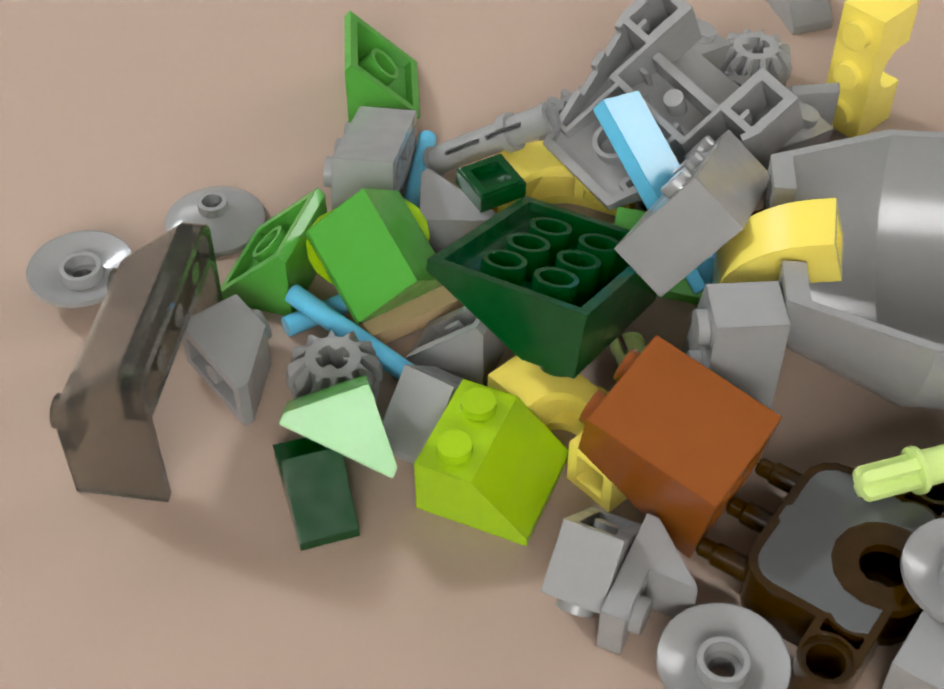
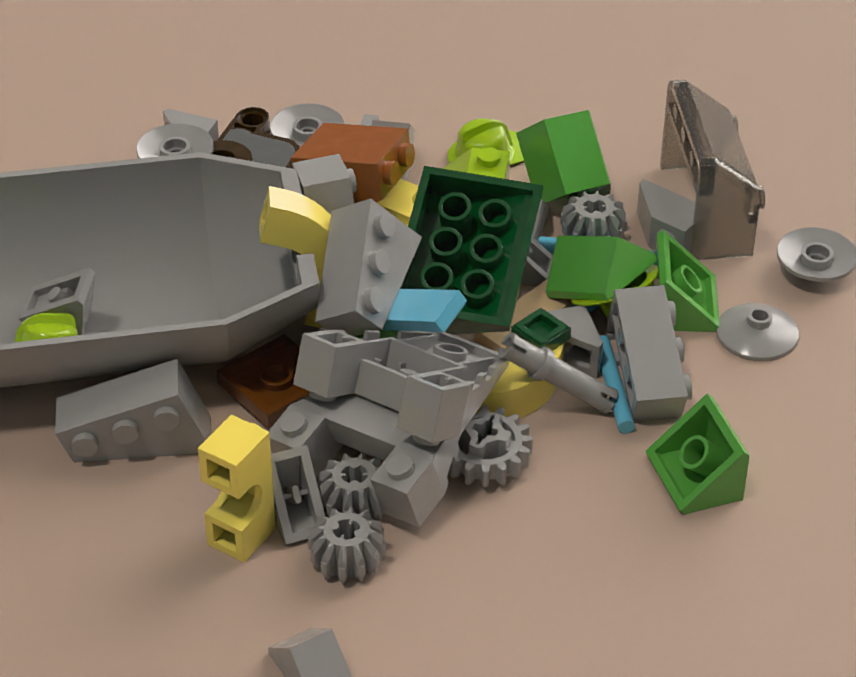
camera: 165 degrees right, 5 degrees down
none -> lime piece [447,118,524,166]

